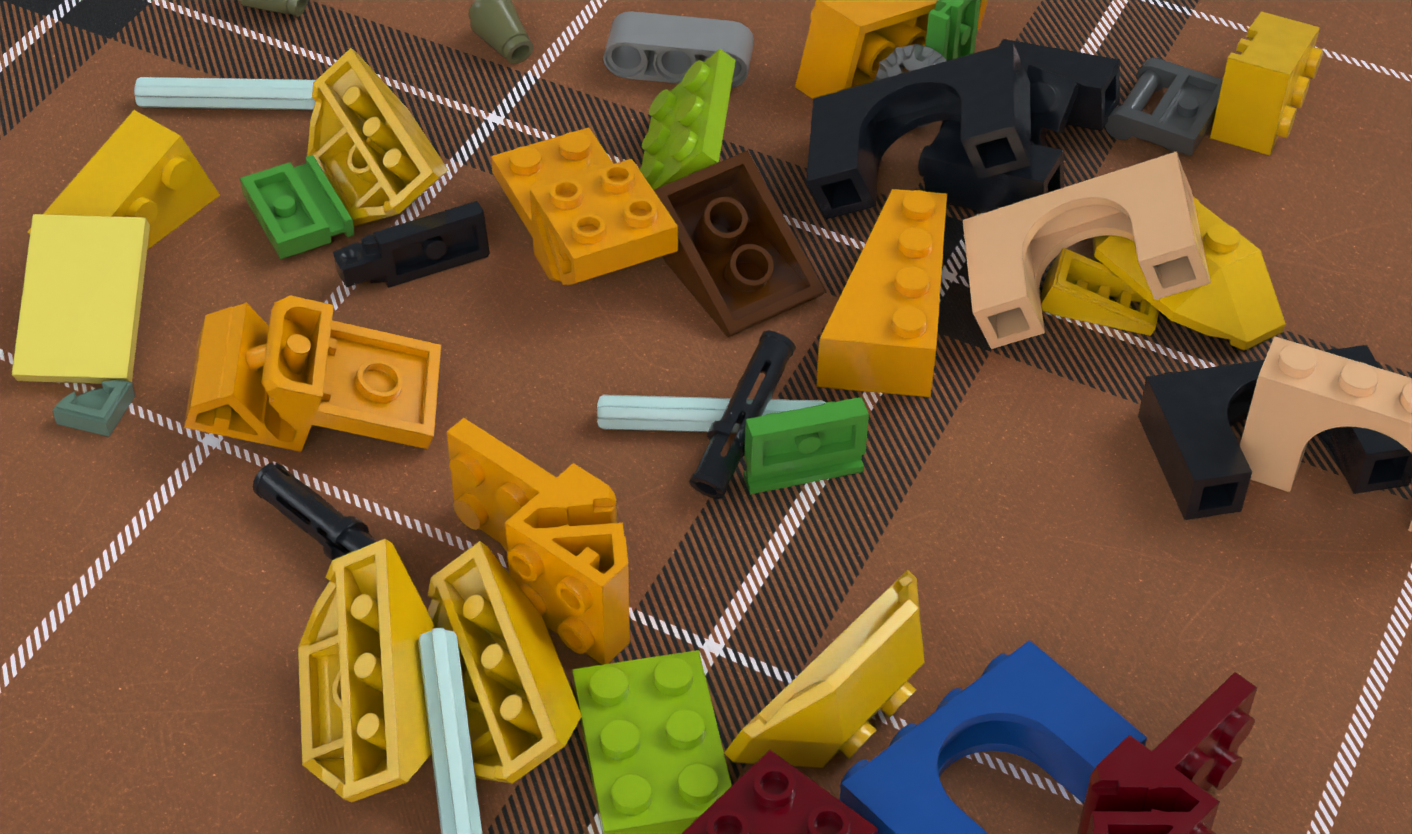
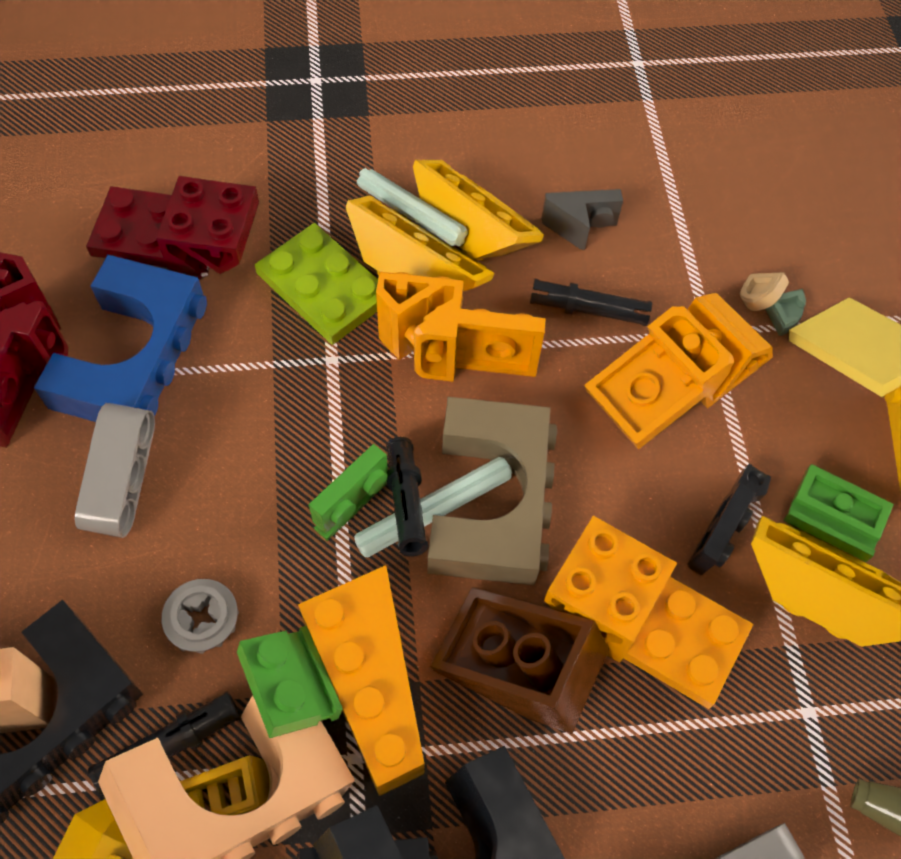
camera: 145 degrees right, 15 degrees up
lime plate [639,49,736,190] -> none
yellow wedge [724,569,925,768] -> none
none -> light grey beam [75,403,155,538]
none -> black pin [88,691,242,796]
none -> light grey gear [162,579,239,654]
none -> bright green plate [237,626,343,738]
none -> dark tan arch [427,397,557,586]
none -> dark grey slope [541,189,623,250]
none -> tan tile [740,272,789,311]

